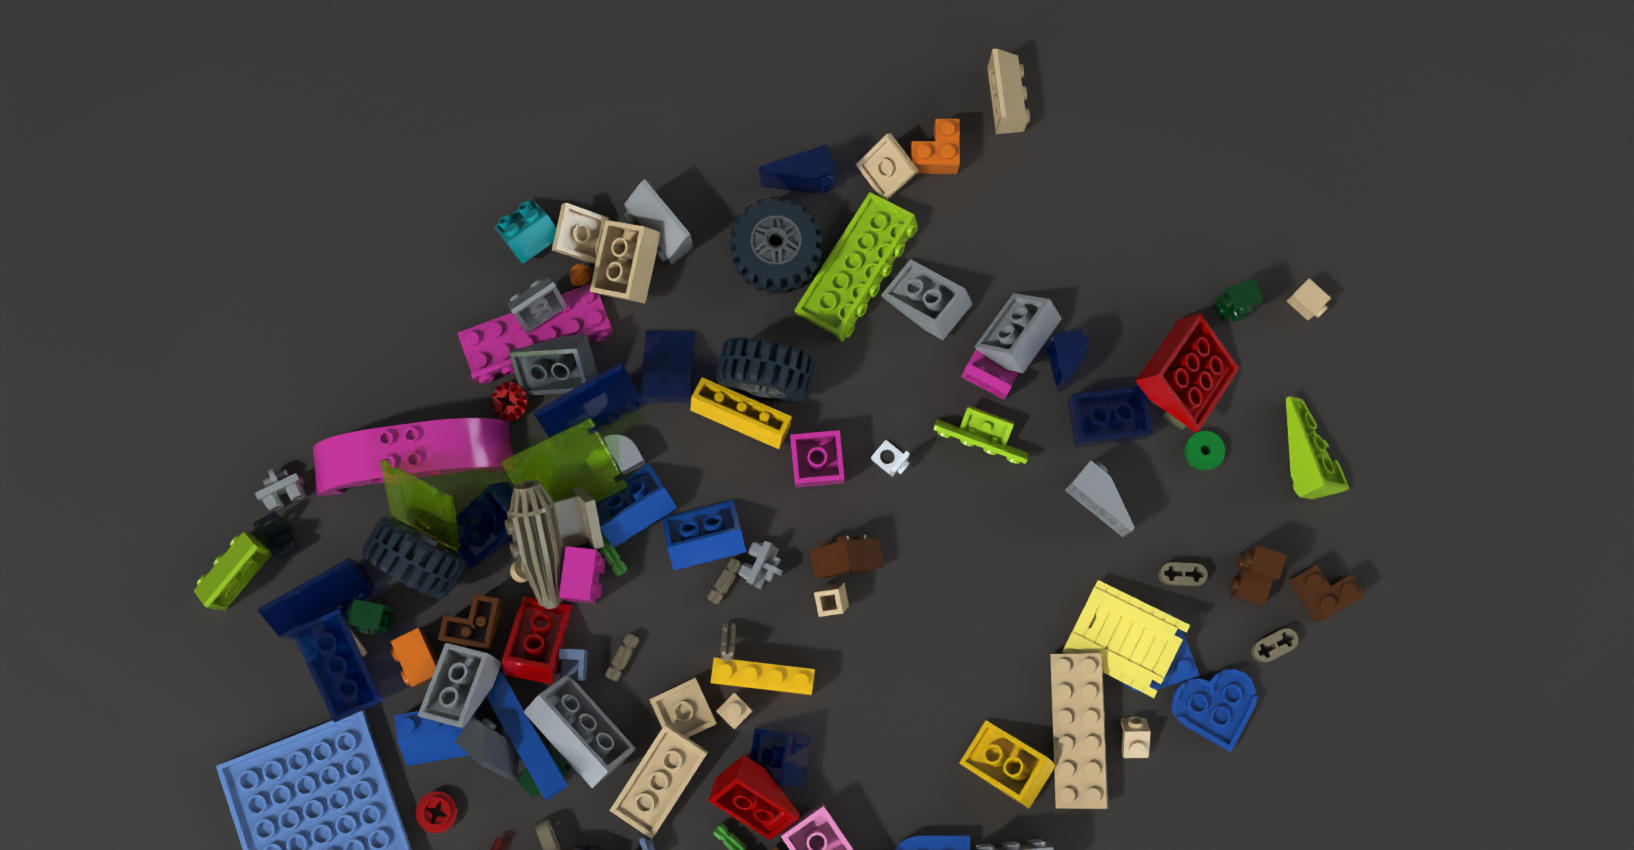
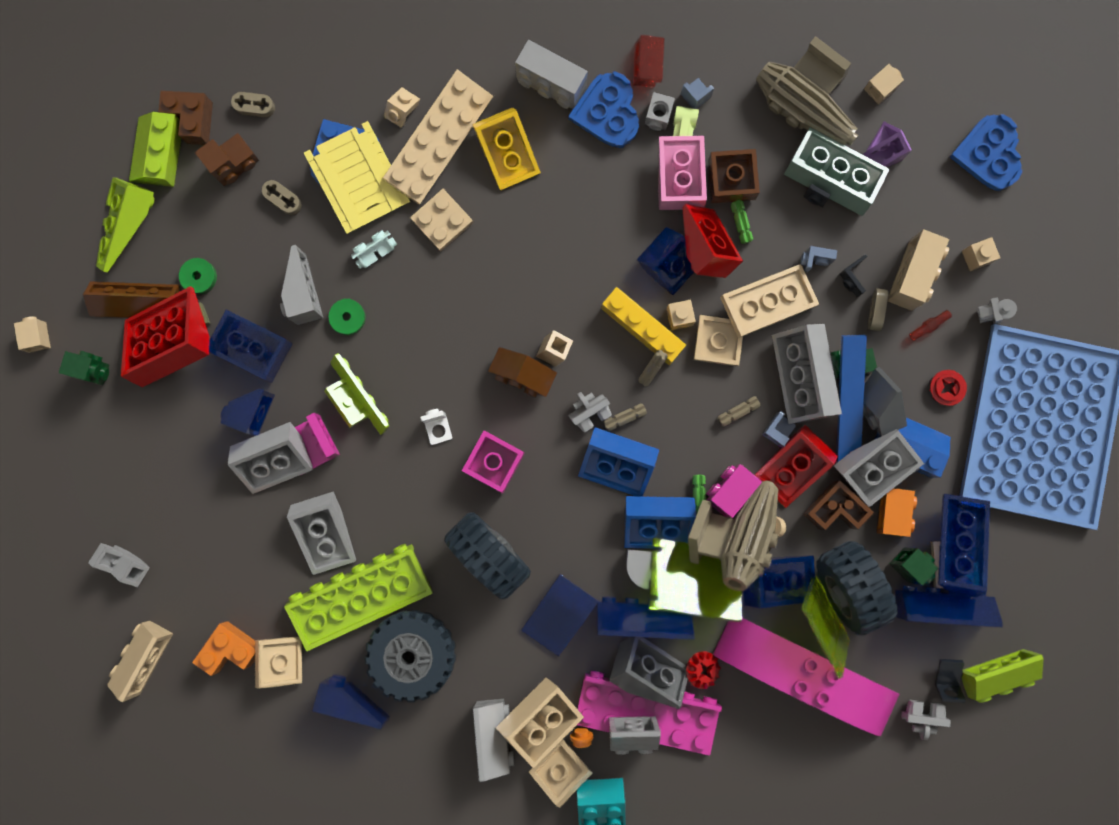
camera: 140 degrees left, 5 degrees up
yellow brick [690,377,792,449] -> none
blue plate [1170,669,1257,752] -> none
none -> reddish brown panel [83,281,180,318]
none -> light grey brick [88,543,150,587]
none -> lime slope [129,112,181,187]
none -> green piece [329,299,366,335]
none -> light aqua hinge [351,230,397,269]
none -> tan plate [410,189,473,252]

